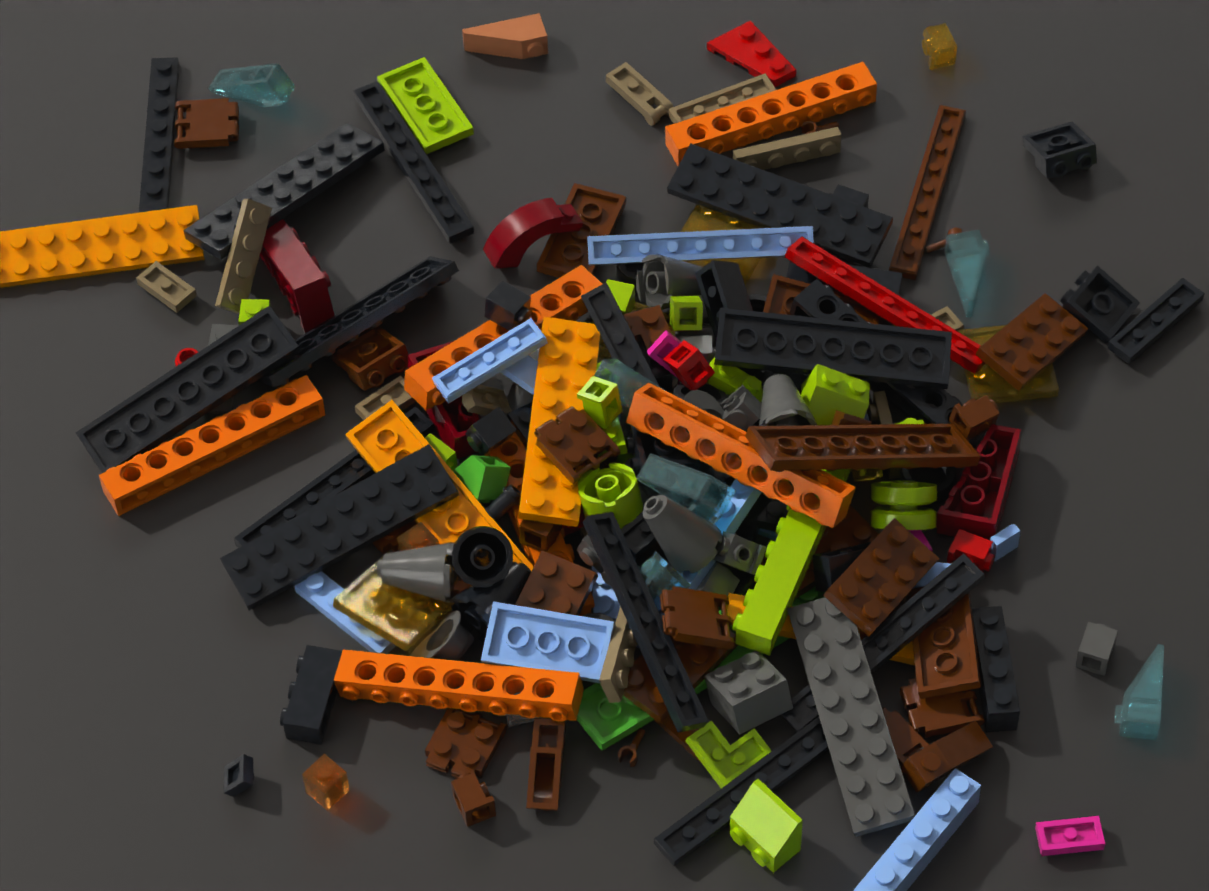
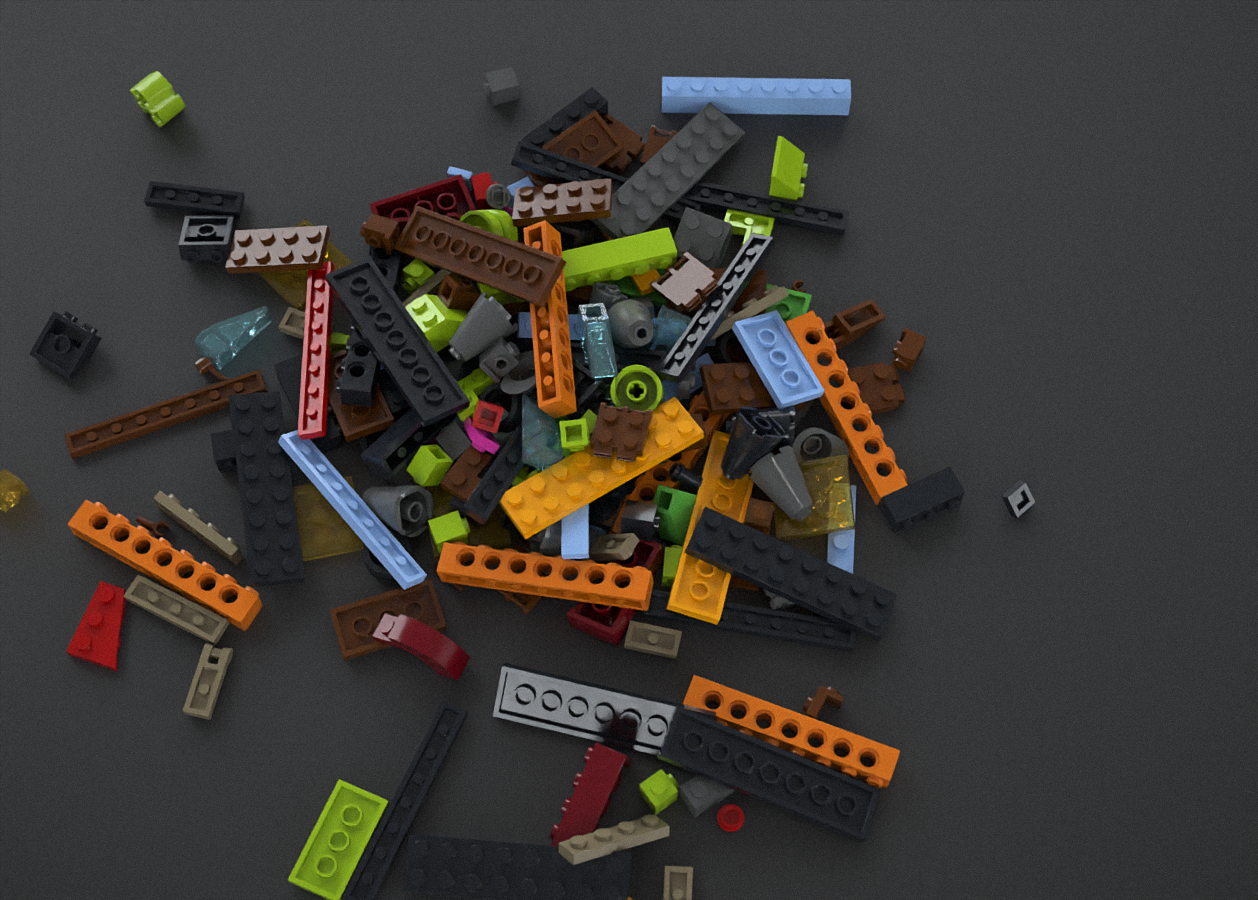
camera: 130 degrees left, 10 degrees up
clear orange brick [302,754,350,811] -> none
reddish brown plate [331,326,409,391] -> none
light blue tile [432,318,548,404] -> none
nougat slope [462,13,548,59] -> none
black brick [484,281,532,331] -> none
reddish brown slope [900,721,993,793] -> none
dark pink plate [1035,816,1105,856] -> none
clear light blue slope [1114,644,1164,740] -> none
none -> dark grey wheel [485,184,511,209]
none -> reddish brown bracket [802,685,844,720]

